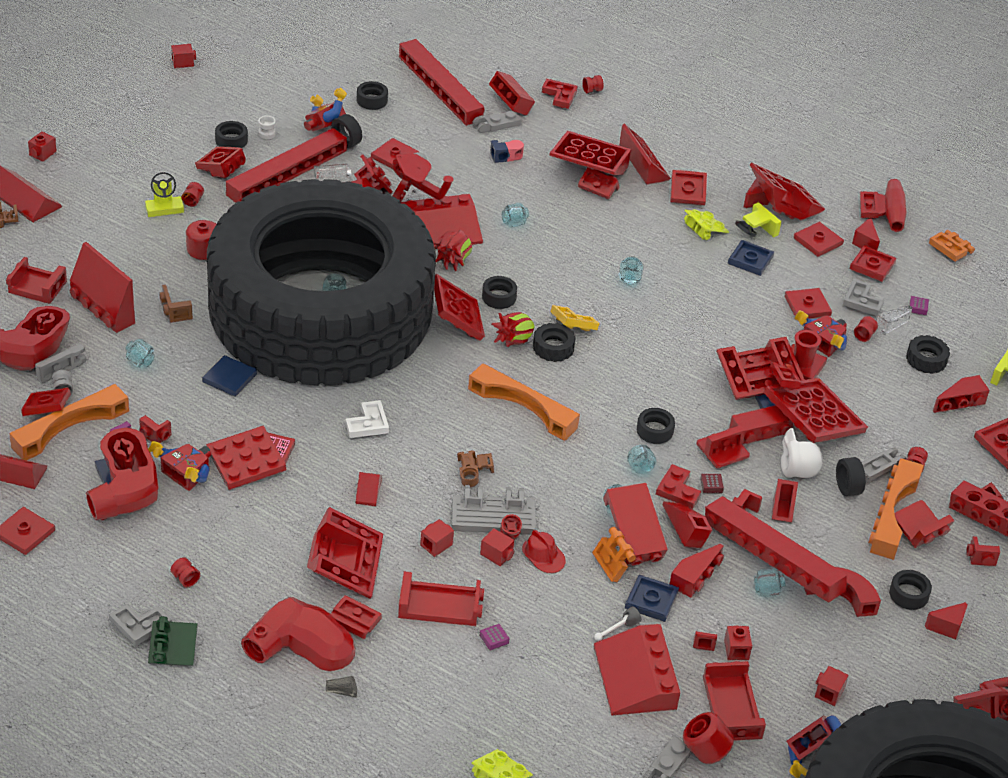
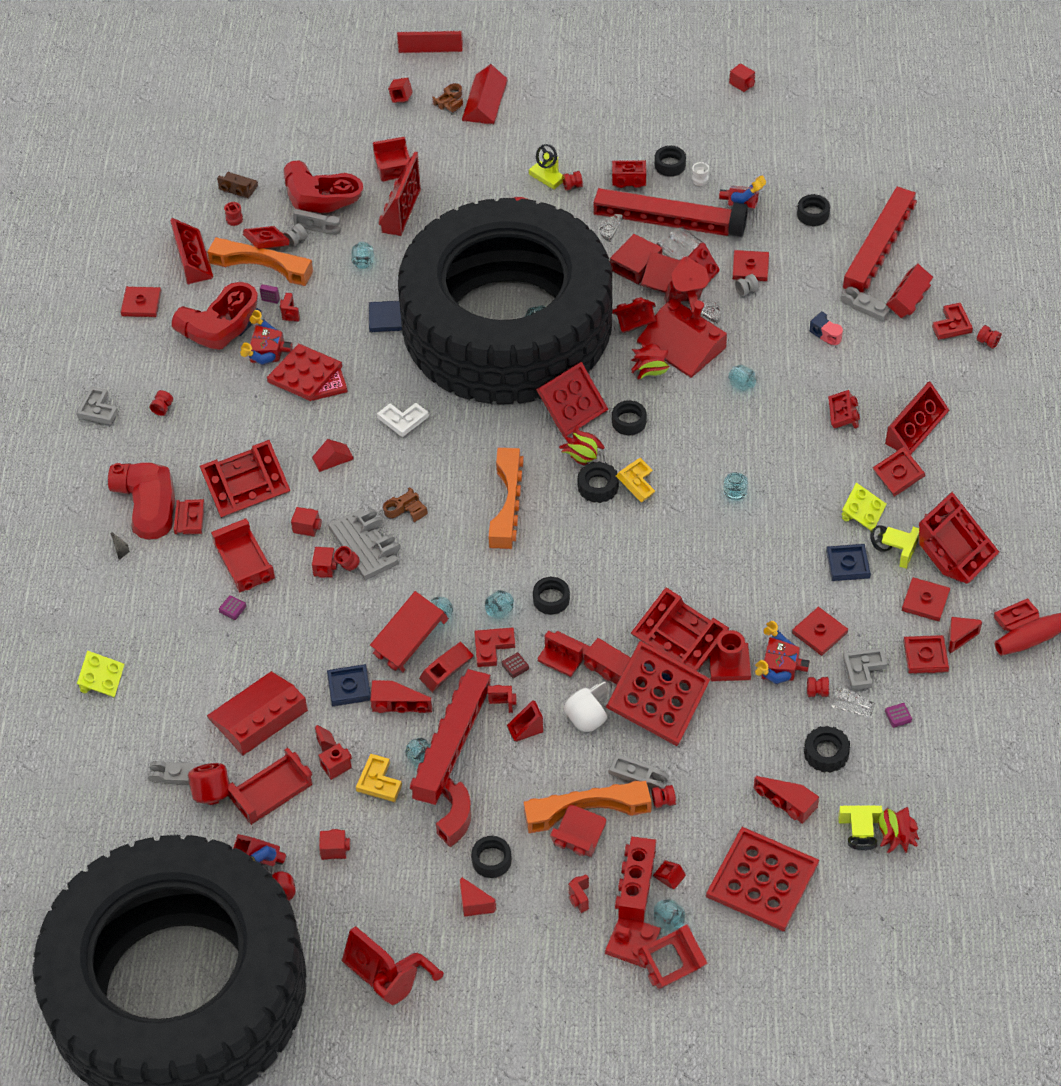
camera: 65 degrees right, 10 degrees up
red brick [28,131,57,162] -> none
dark green hinge [148,616,198,666] -> none
red piece [522,530,566,573] -> none
red slope [549,130,631,175] -> none
orange plate [592,527,636,582] -> none
hinge [594,606,642,641] -> none
red plate [770,362,801,390] -> none
black tyre [836,457,866,497] -> none
orange plate [929,230,975,262] -> none
none -> yellow plate [356,754,402,802]

